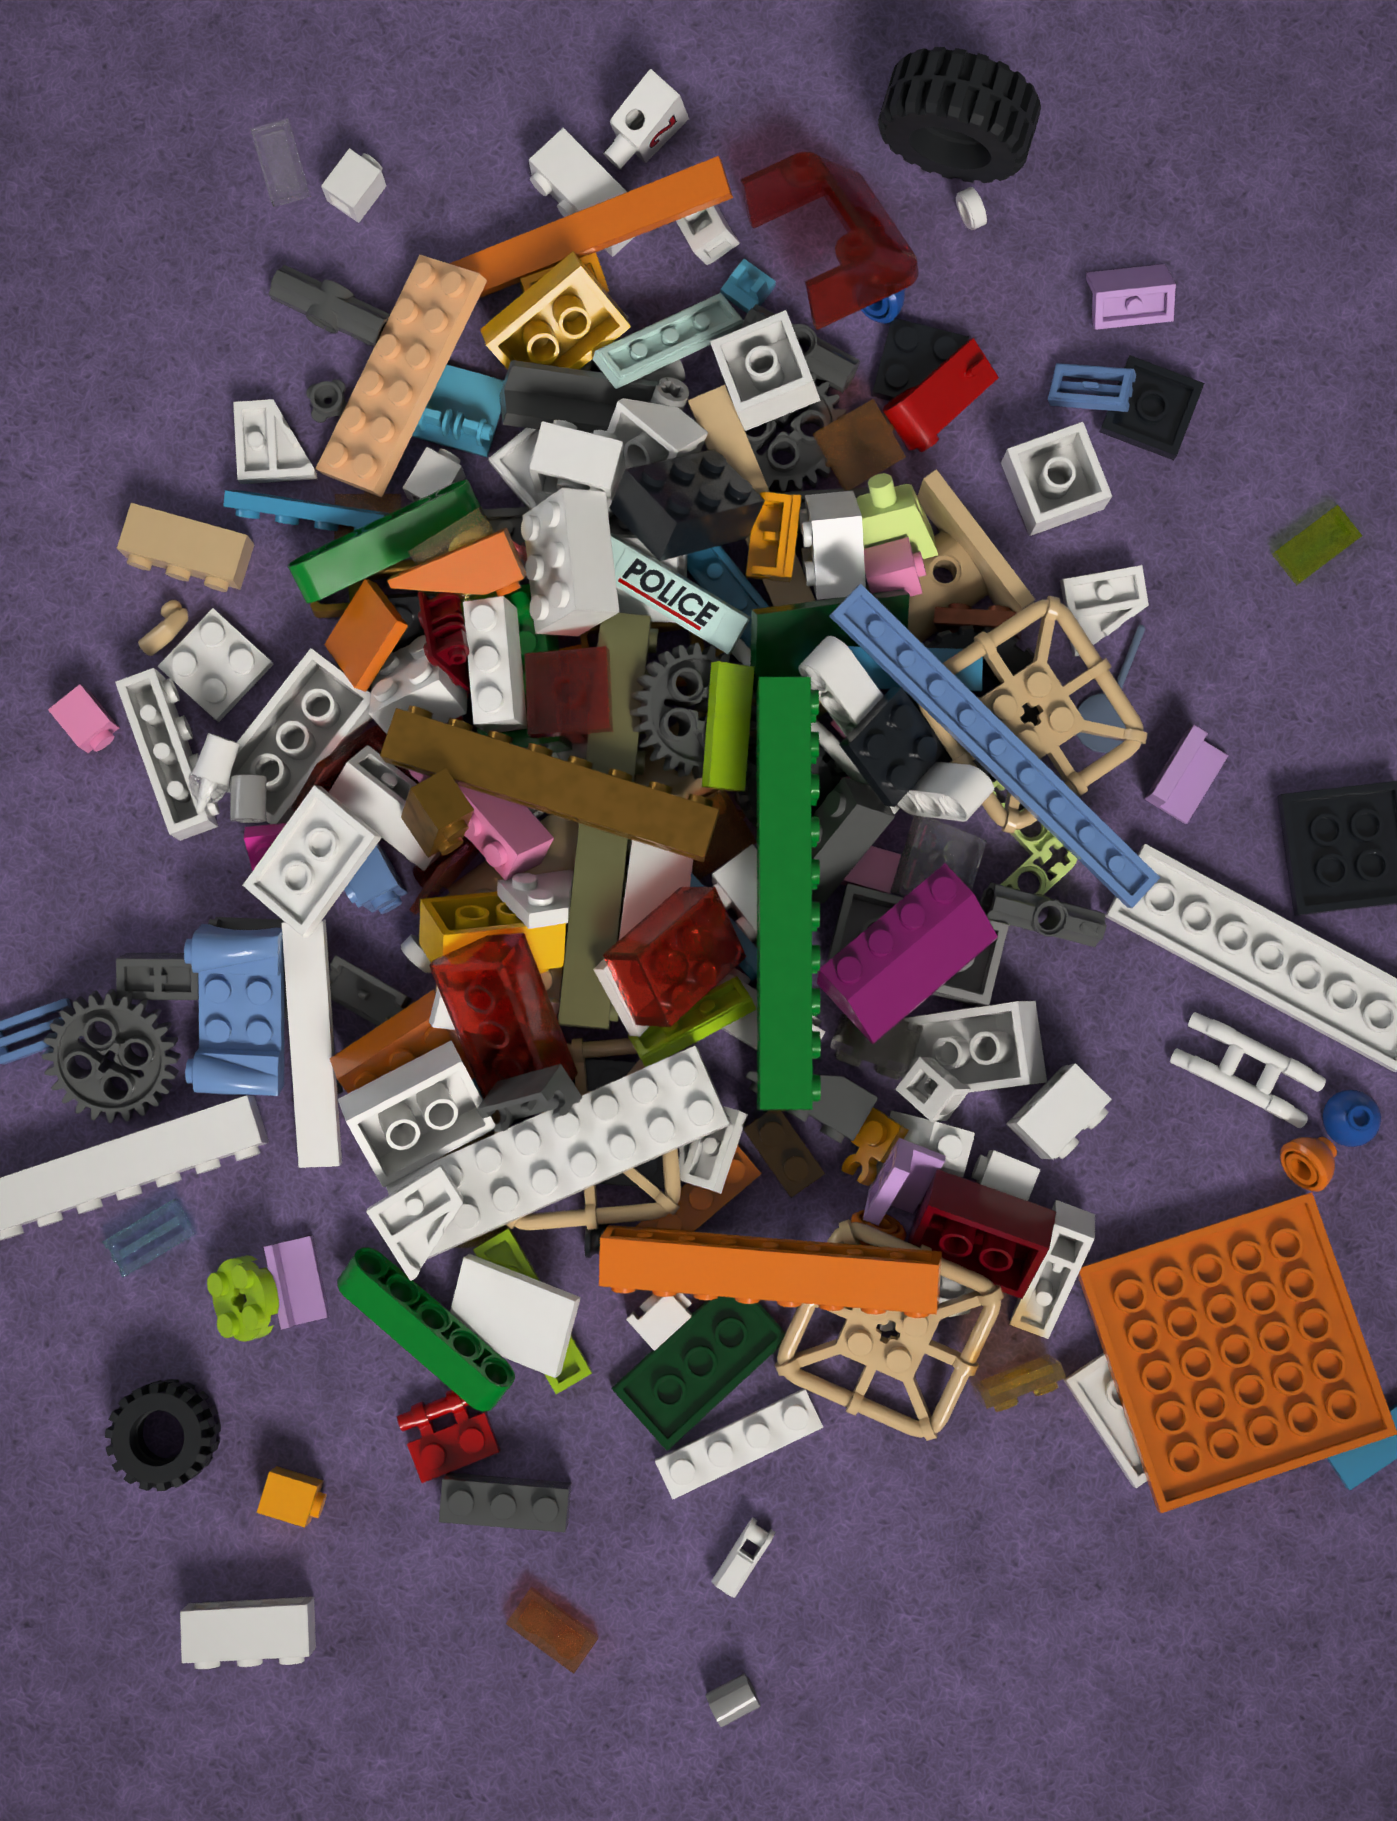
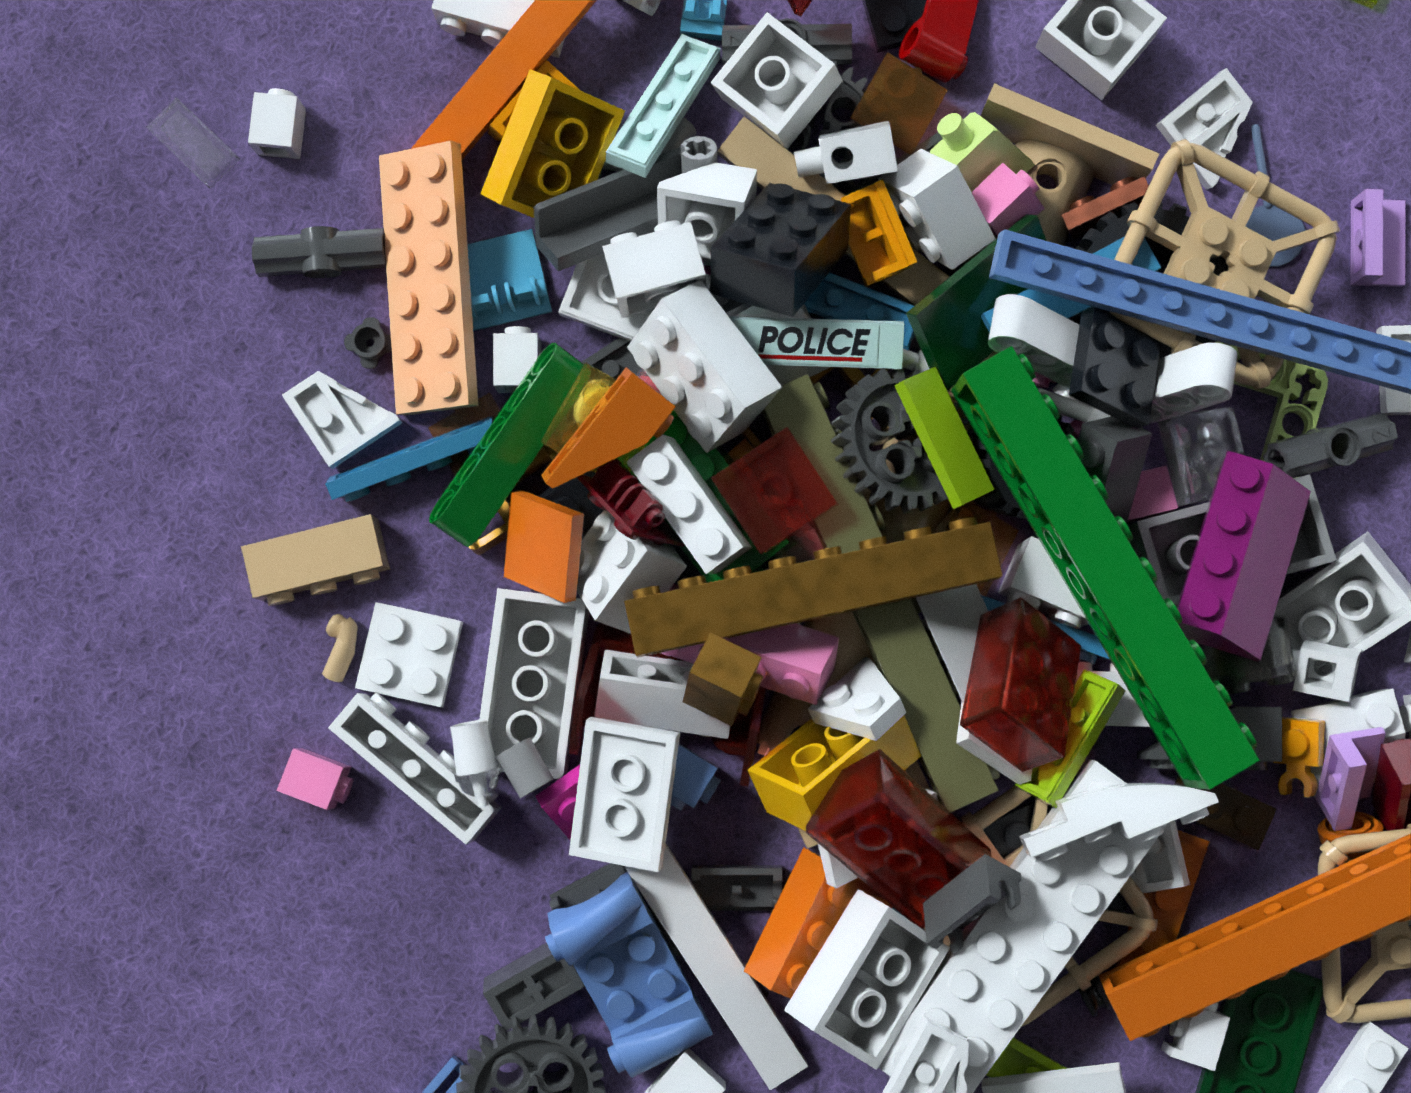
camera: 25 degrees left, 0 degrees up
white tile [401,934,434,973] -> none
none -> white torso [794,121,898,184]
none -> white slope [1019,783,1219,861]

